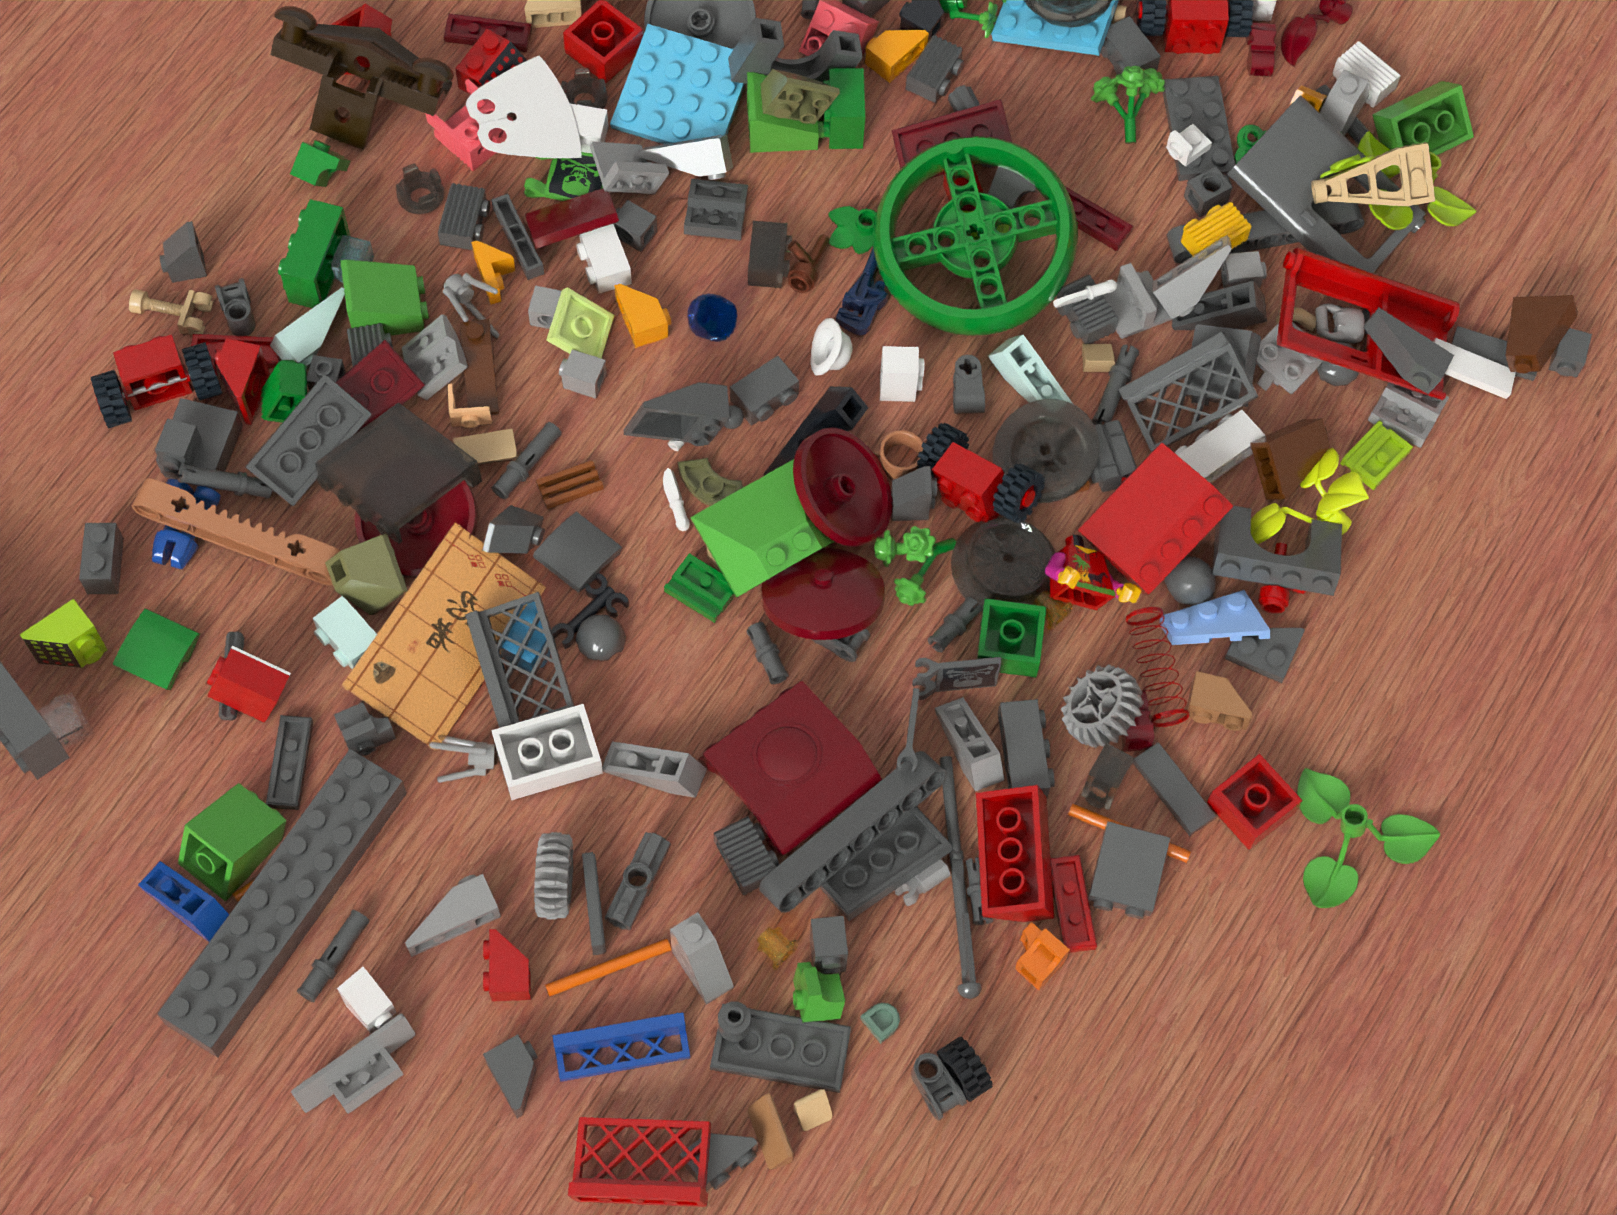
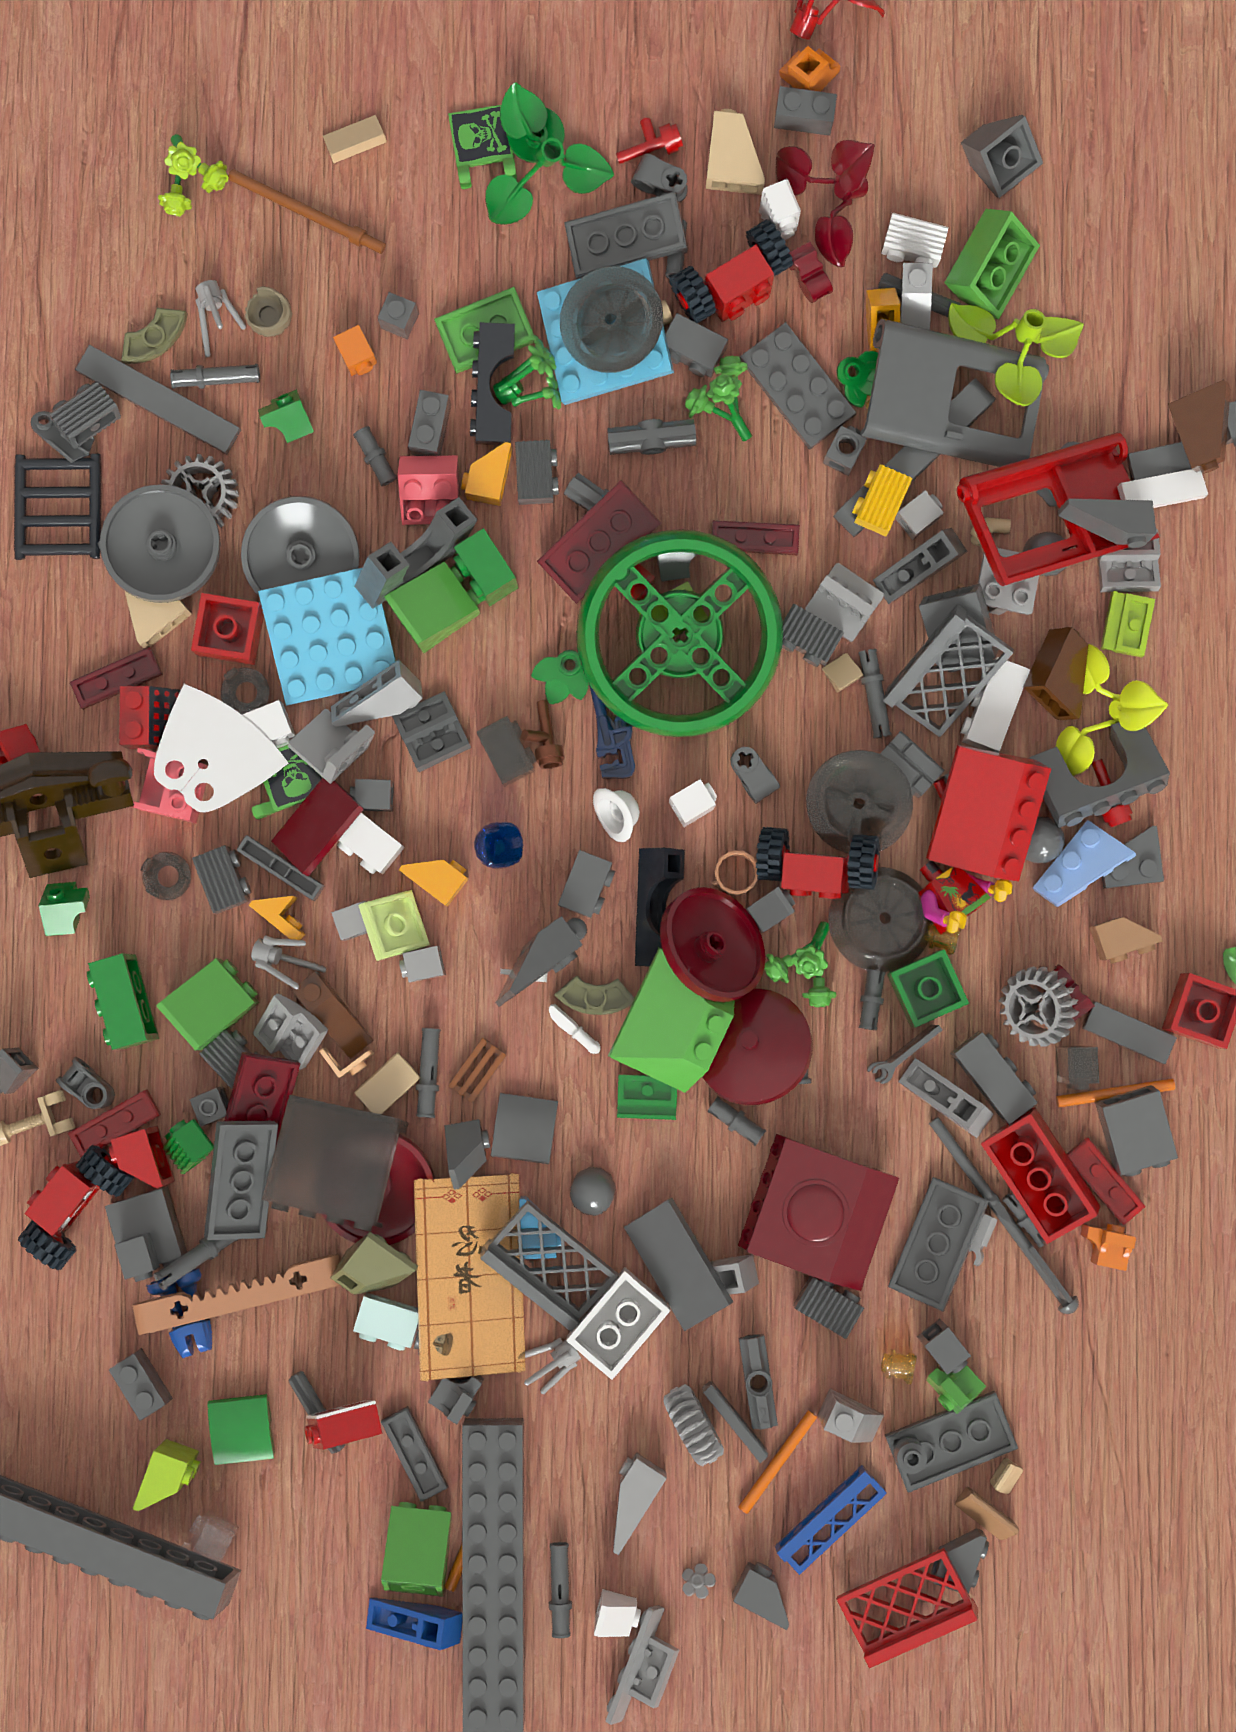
camera: 25 degrees left, 20 degrees up
light aqua slope [270,287,345,369] -> none
clear light blue brick [331,235,374,283] -> none
red slope [483,929,531,1002] -> none
black bar [552,573,629,649] -> none
dark grey beam [759,751,947,913] -> none
olive slope [761,69,840,124] -> none
sand green tile [860,1003,900,1044] -> none
dark grey flag [896,688,920,773] -> none
dark grey piece [911,1053,967,1121] -> none
black tyre [937,1037,993,1102] -> none
light aqua slope [988,334,1074,424] -> none
white piece [1053,280,1117,308] -> none
red piece [1125,607,1190,727] -> none
light grey slope [1152,235,1232,319] -> none
white bracket [1166,124,1212,167] -> none
tan plate [1311,142,1435,206] -> none
light grey piece [1315,303,1365,344] -> none
lime plate [1320,154,1375,179] -> none
none -> dark grey piece [607,419,697,455]
none -> dark grey tile [624,1198,733,1331]
none -> light grey plant [682,1563,716,1599]
none -> dark grey slope [961,115,1043,198]

